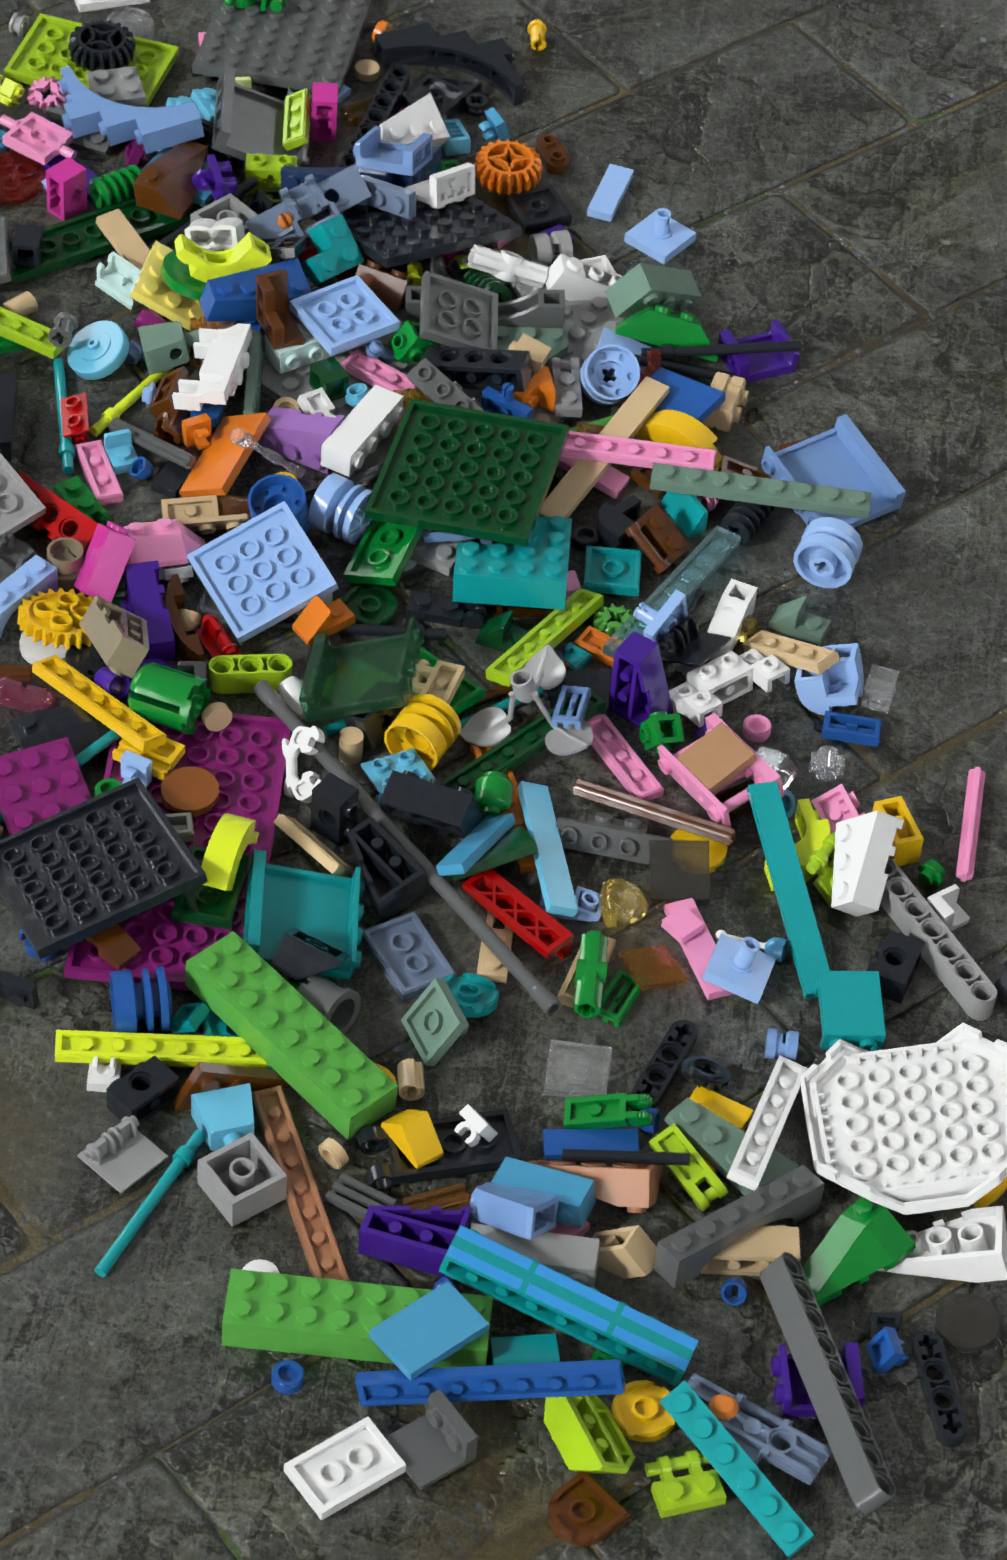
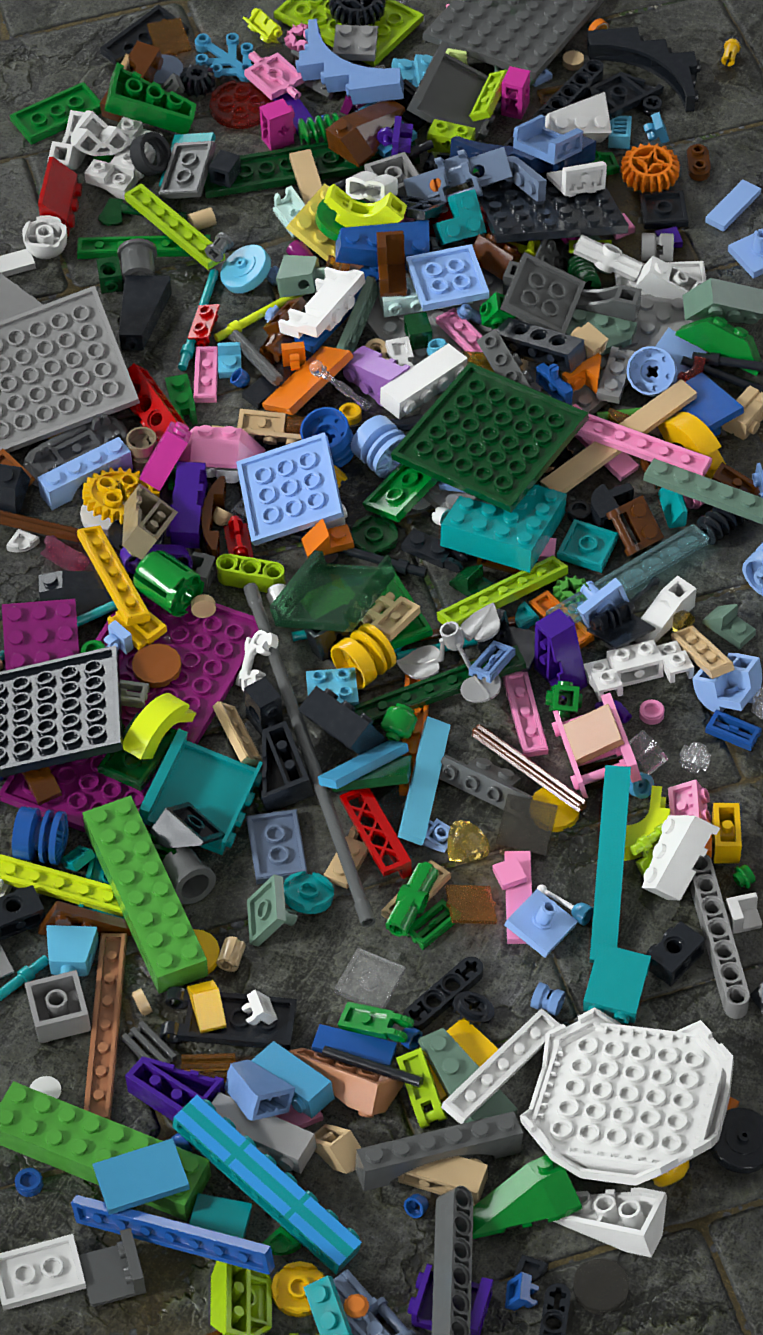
camera: 25 degrees right, 5 degrees up
tan piece [338,726,364,765] -> none
none -> white hinge [432,507,450,526]

